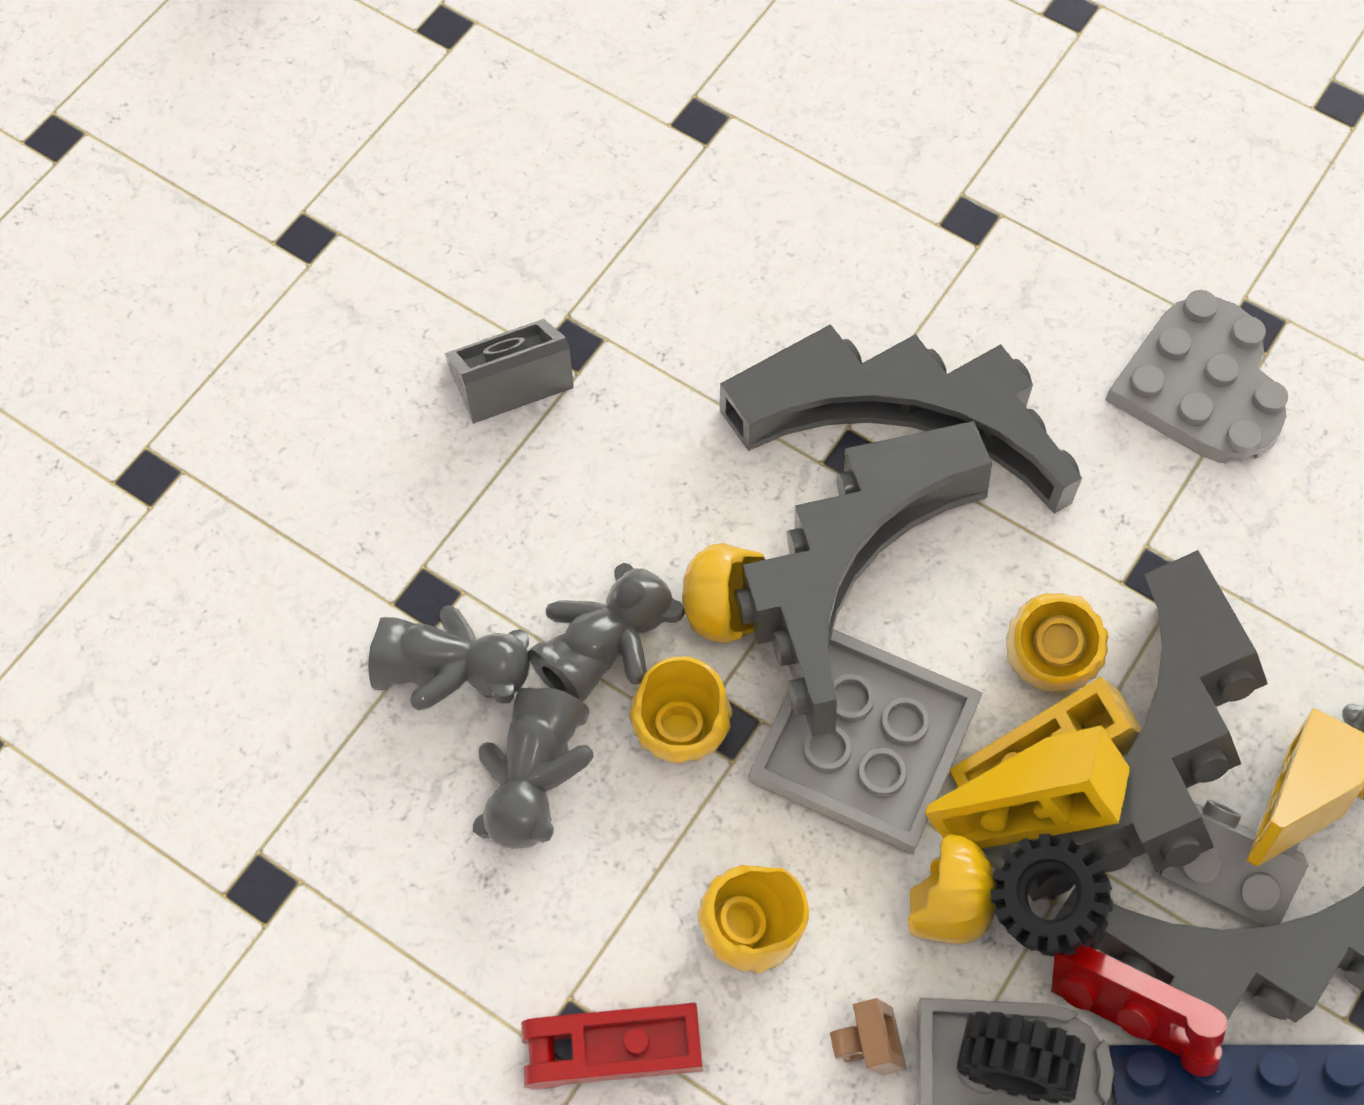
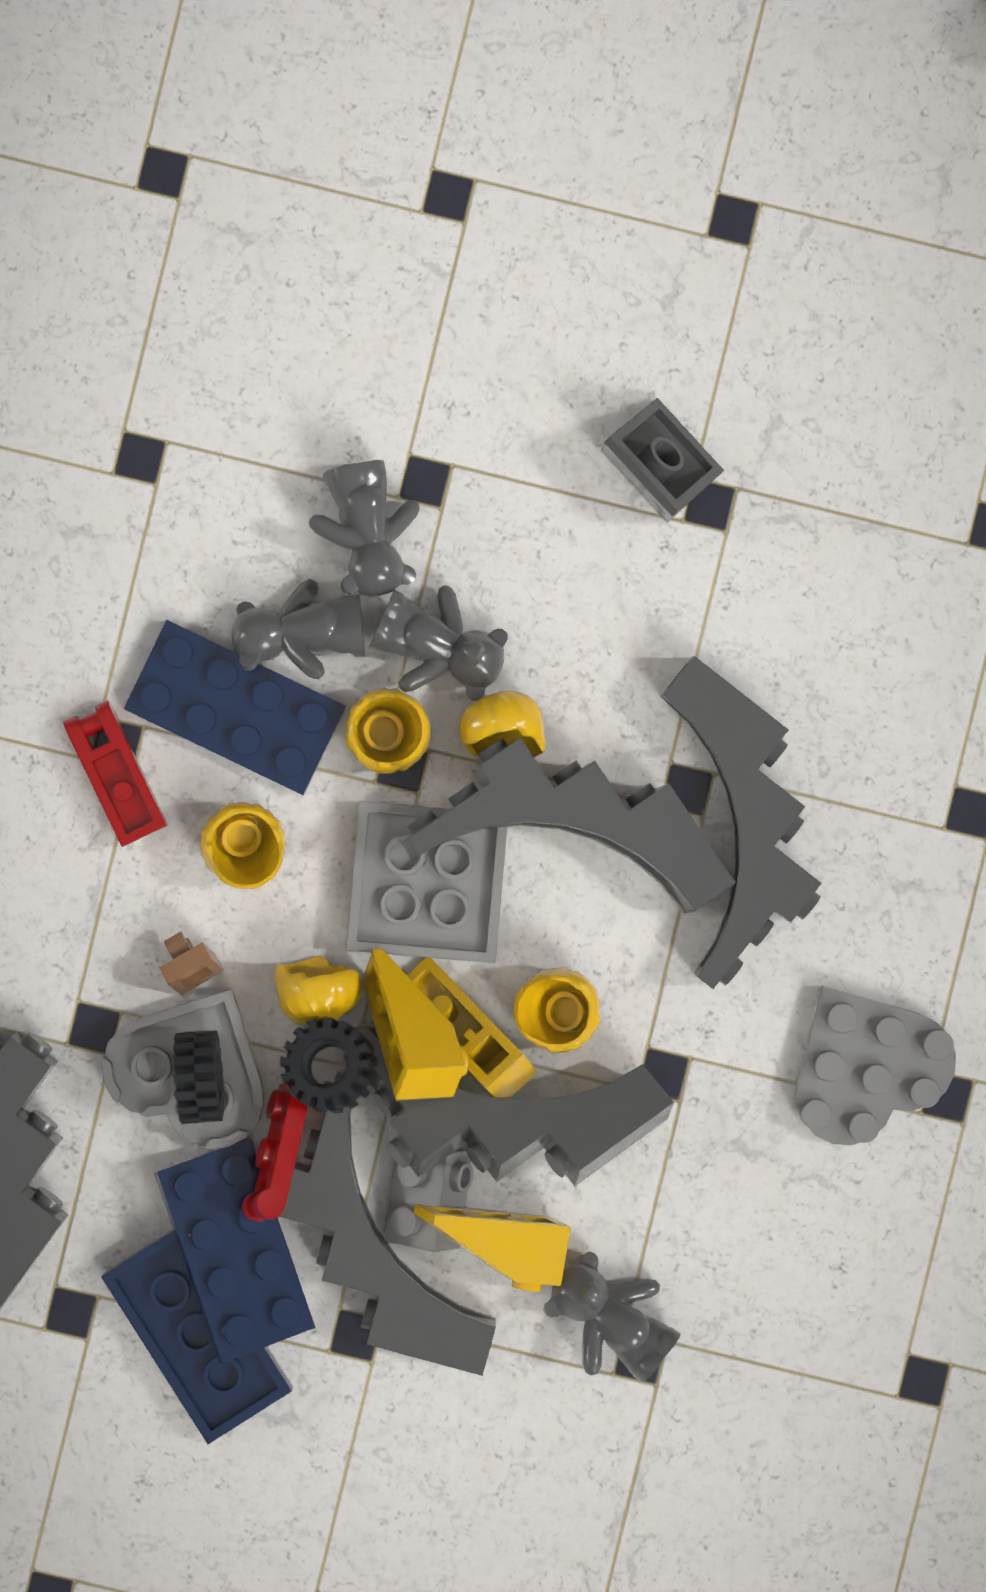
camera: 65 degrees right, 25 degrees up
none -> dark blue plate [124,619,347,795]

